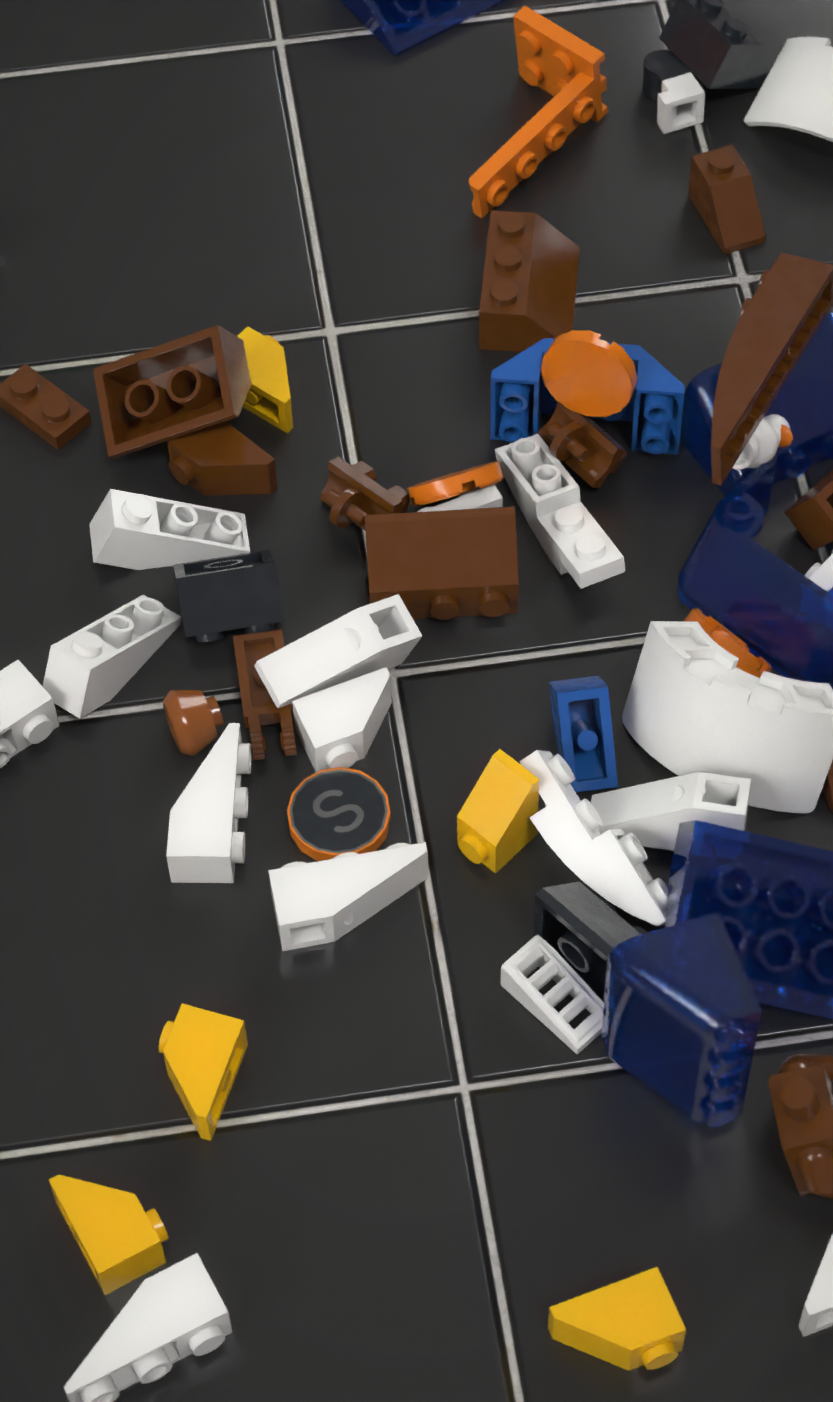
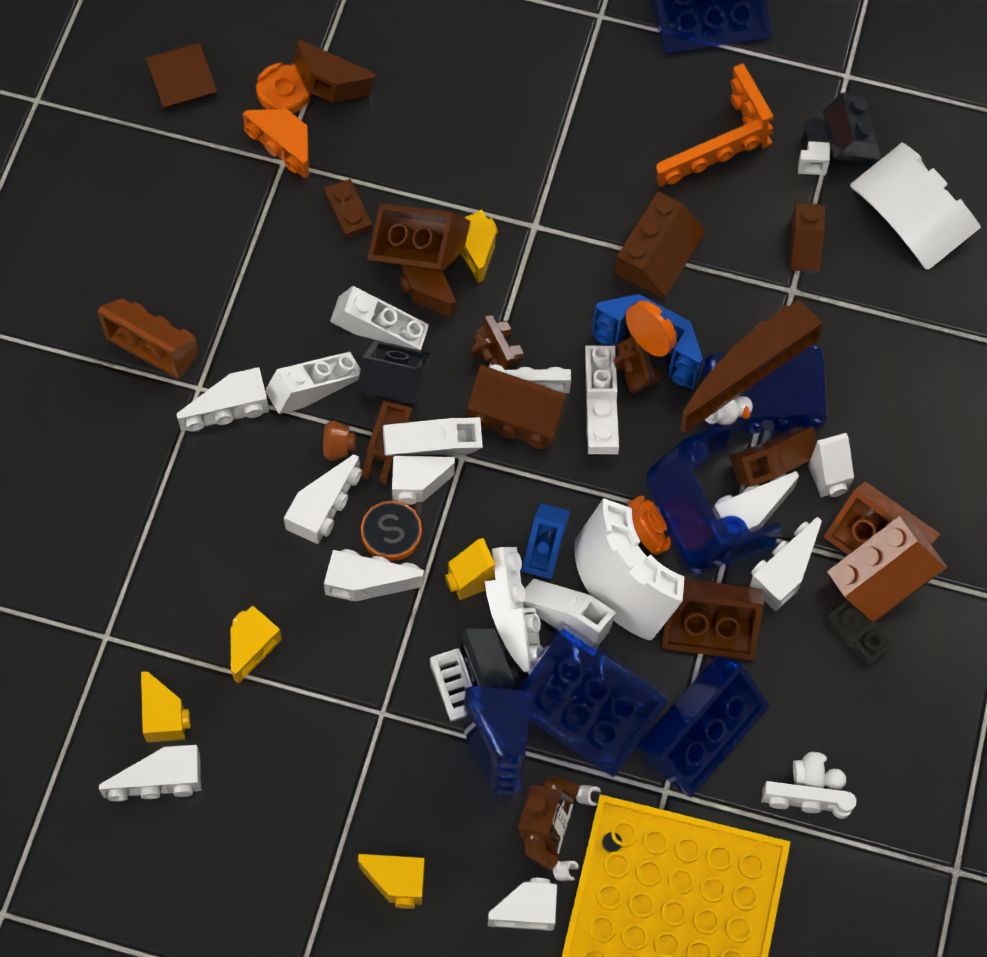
camera: 20 degrees right, 10 degrees up
orange tile [407,461,503,506] -> none

